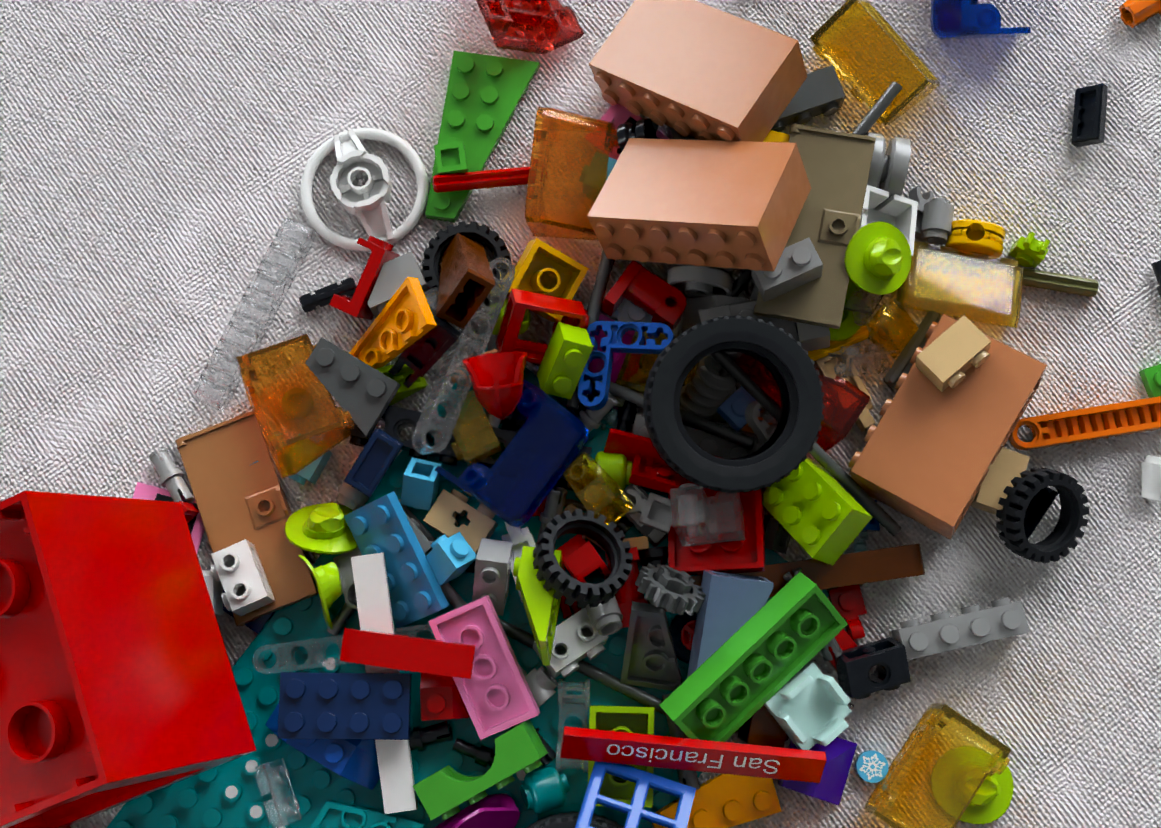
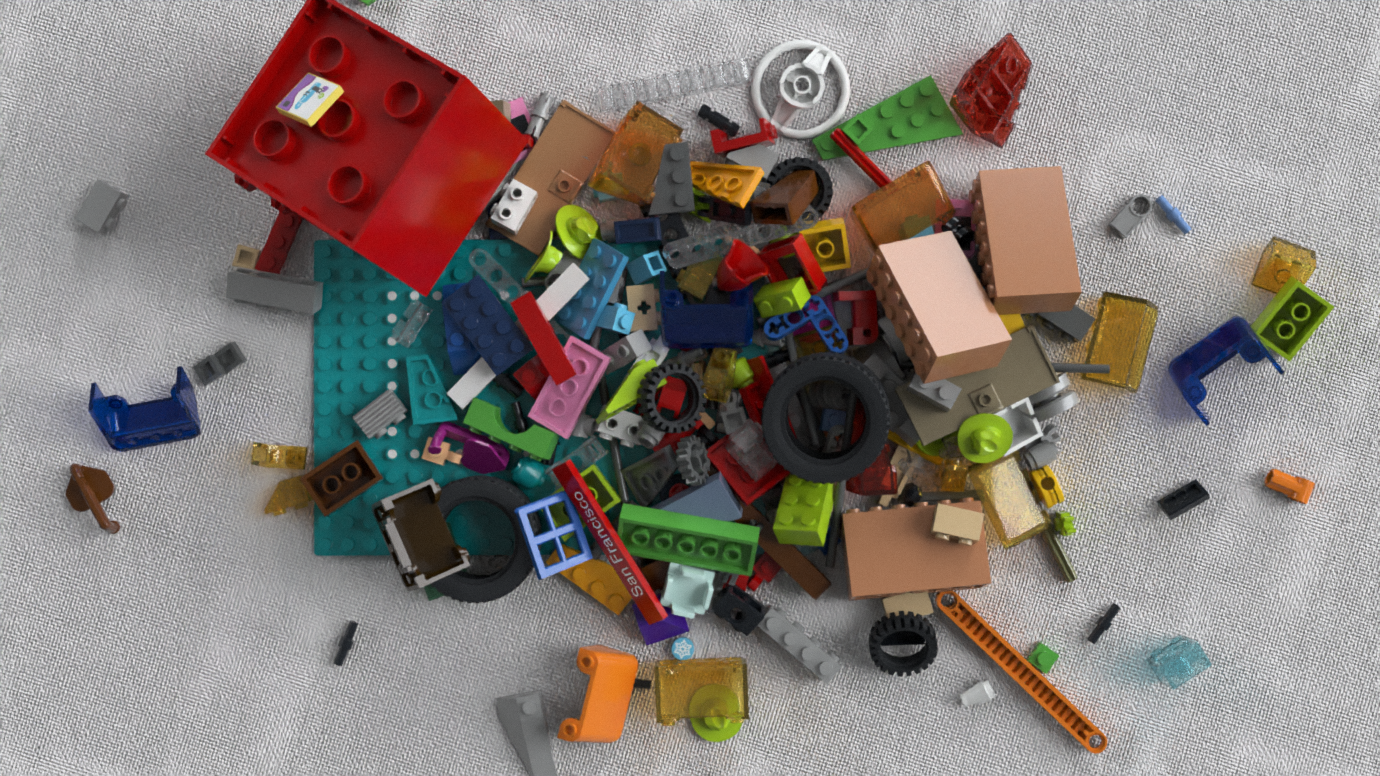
camera: 45 degrees right, 10 degrees up
none -> black tile [899,482,922,506]

